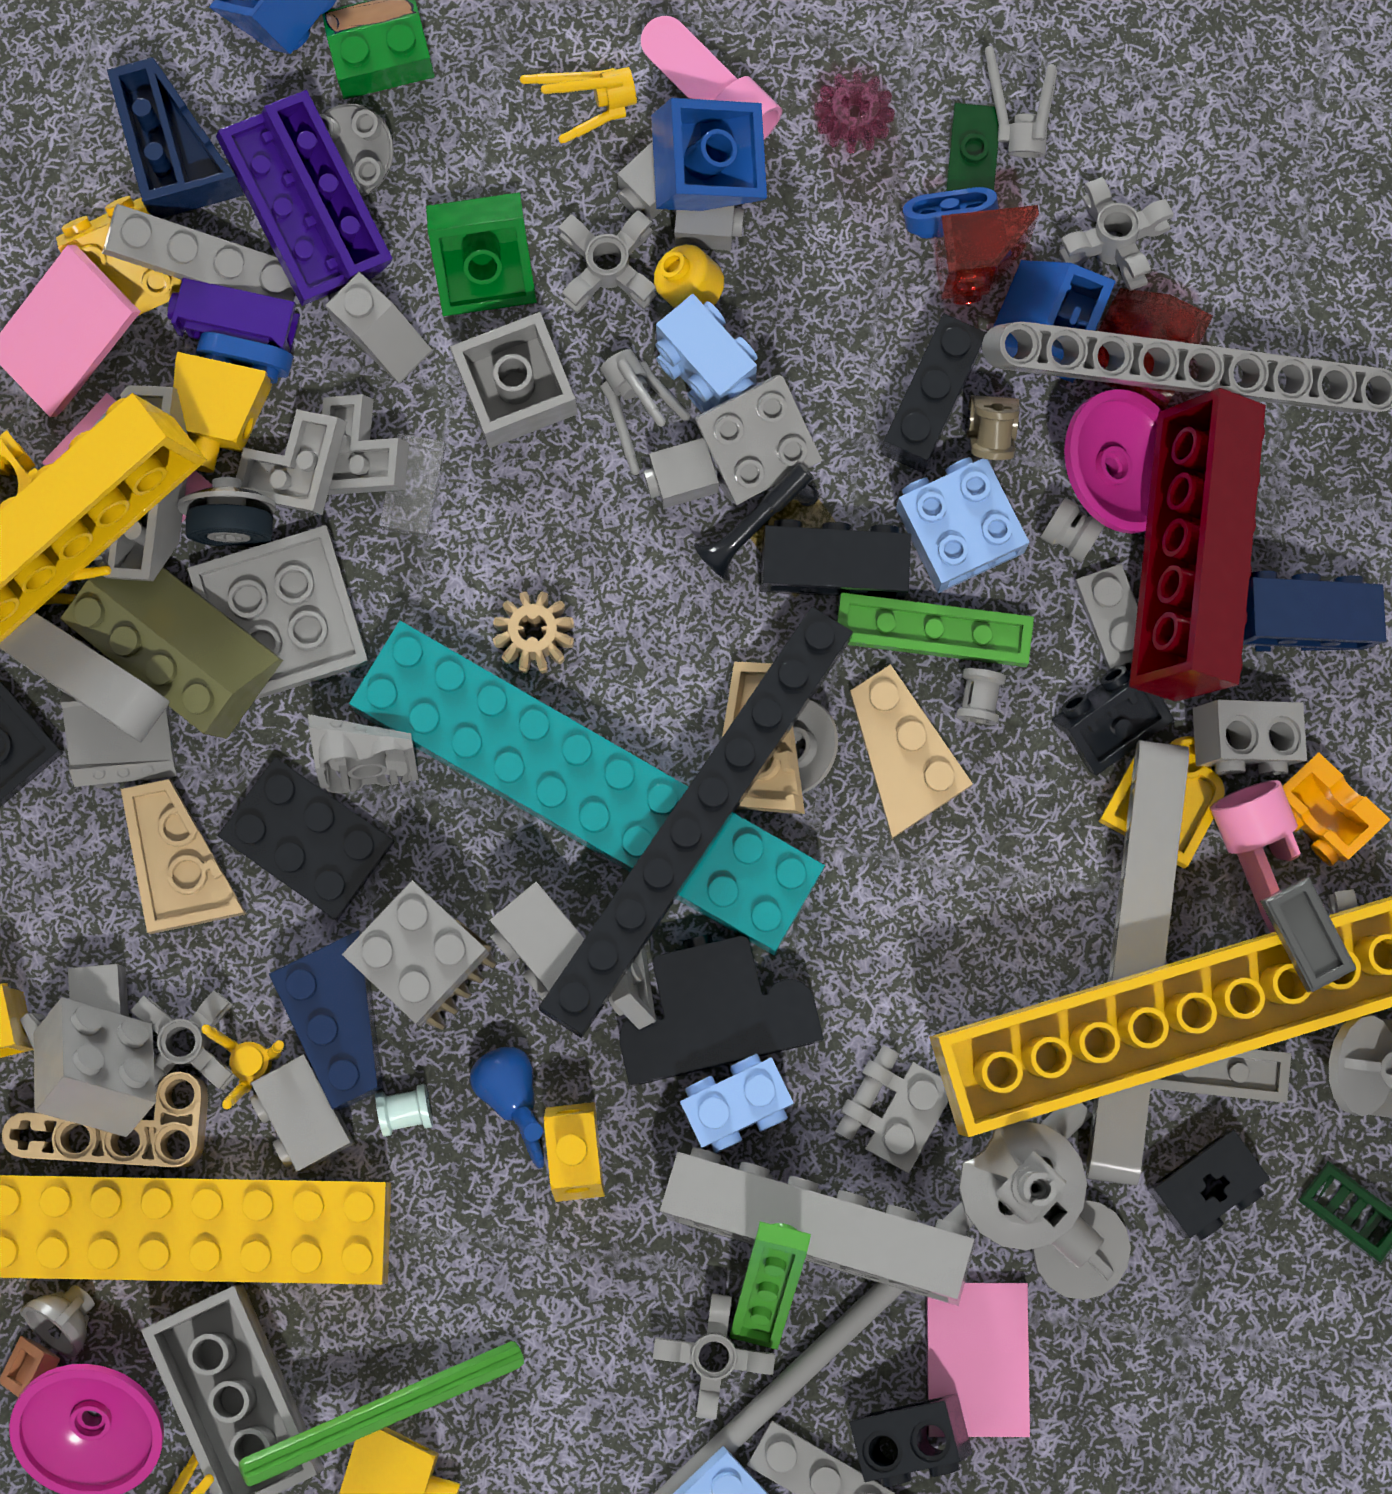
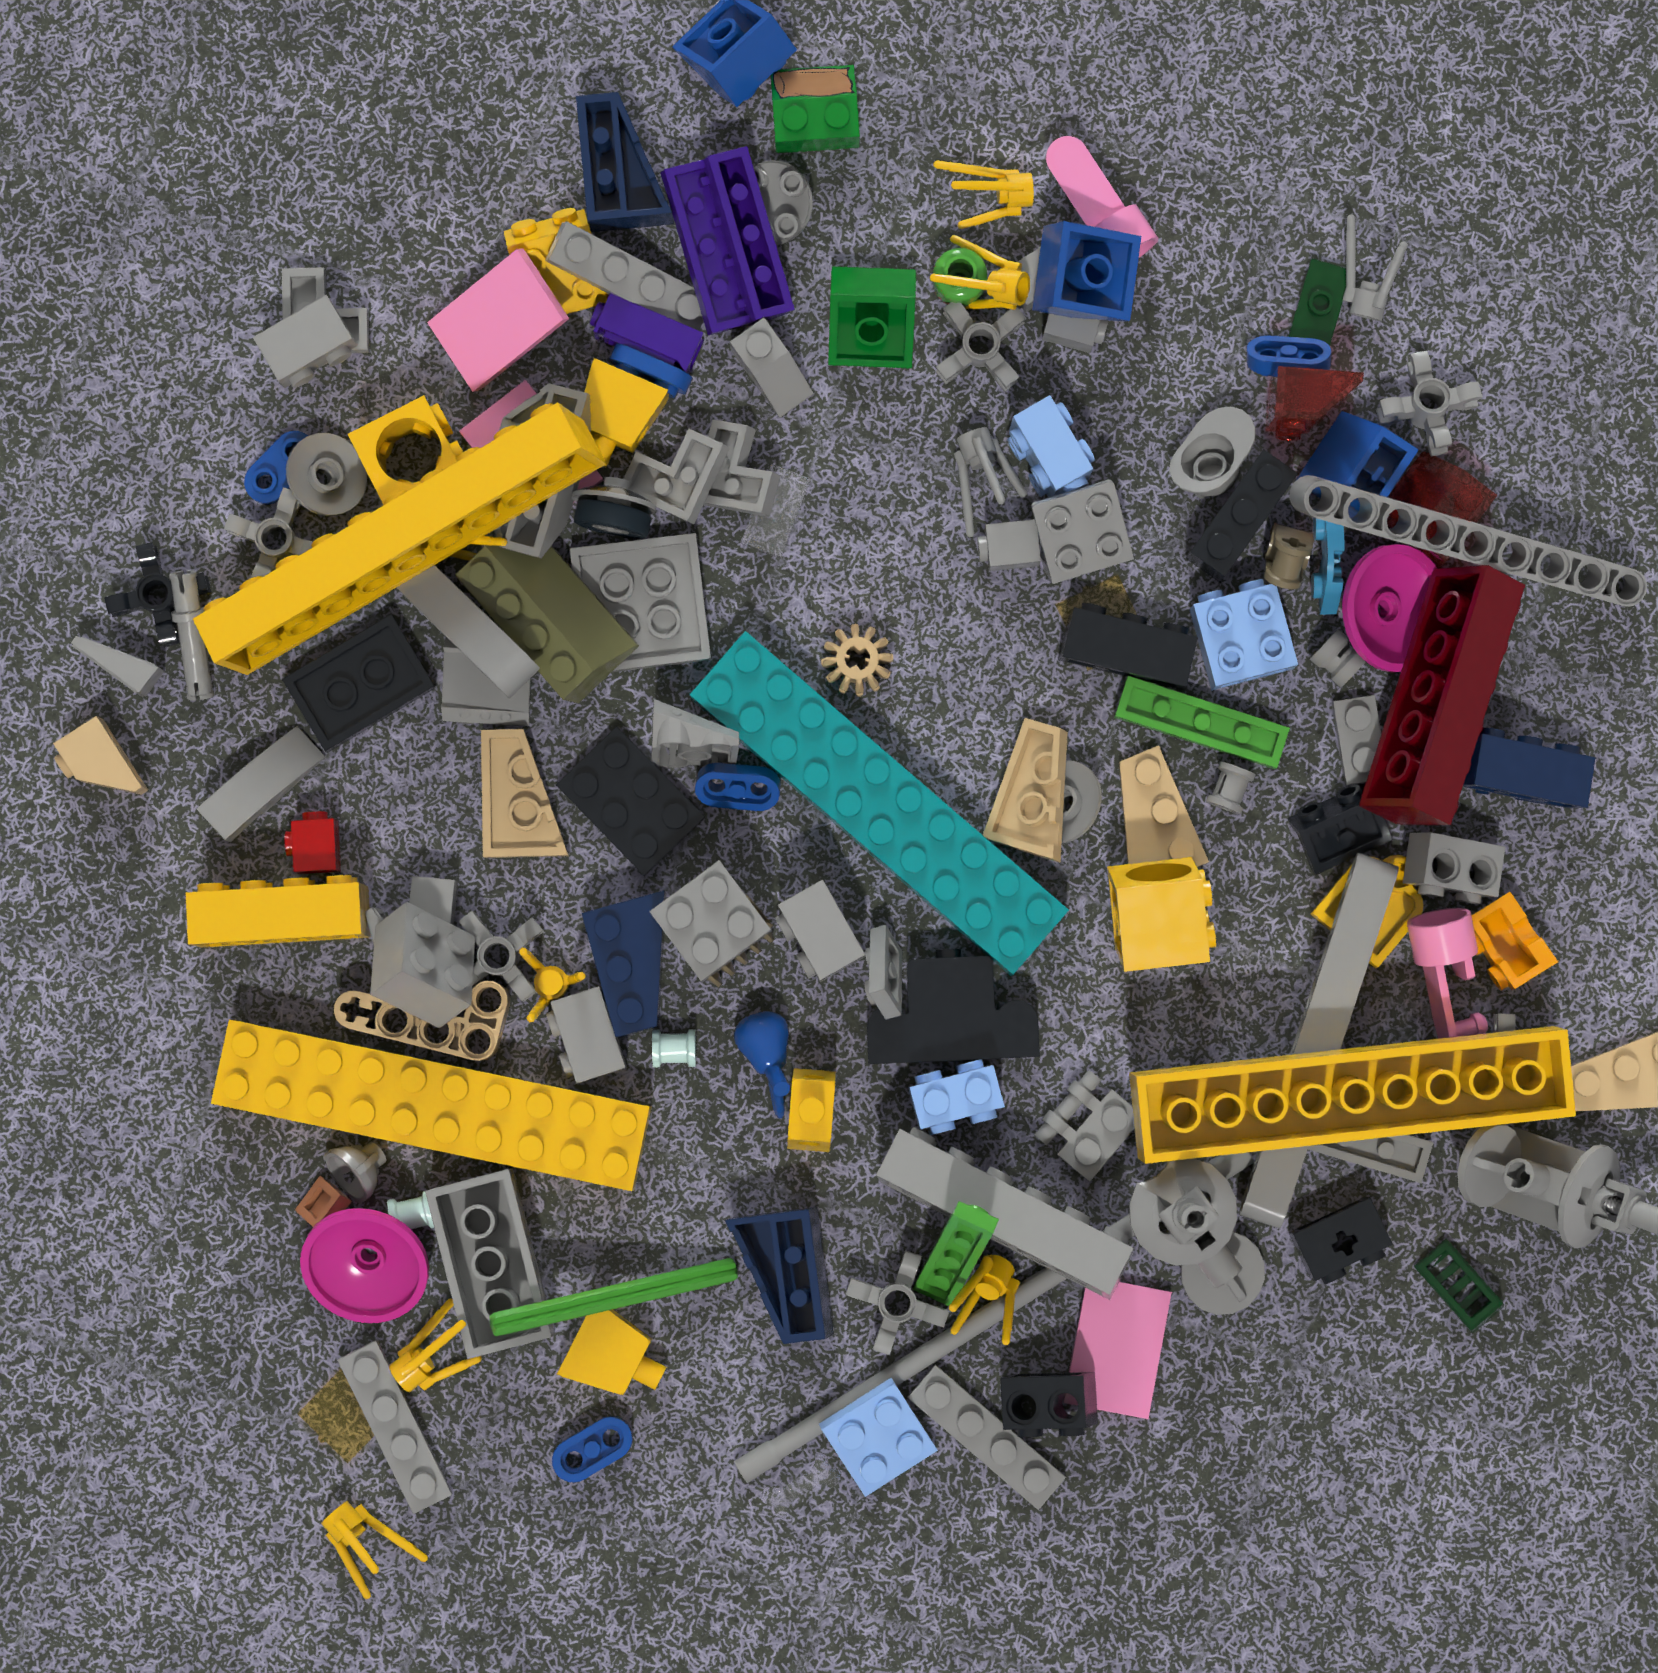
camera: 10 degrees right, 5 degrees up
light grey brick [450,312,578,449] -> none
black plate [539,607,853,1038] -> none
yellow head [654,244,724,309] -> none
black piece [694,463,819,581] -> none
clear pink gear [814,69,895,155] -> none
dark grey tile [1260,877,1356,992] -> none
none -> light aqua bush [387,1191,434,1229]
none -> blue plate [695,763,781,811]
none -> dark blue wedge [725,1207,834,1344]
none -> yellow plant [930,235,1030,310]
none -> bright green head [932,248,987,307]
none -> yellow plant [949,1255,1020,1345]
none -> yellow brick [1107,857,1216,972]
none -> light grey piece [1169,406,1256,499]
none -> dark azure plate [1311,518,1345,615]

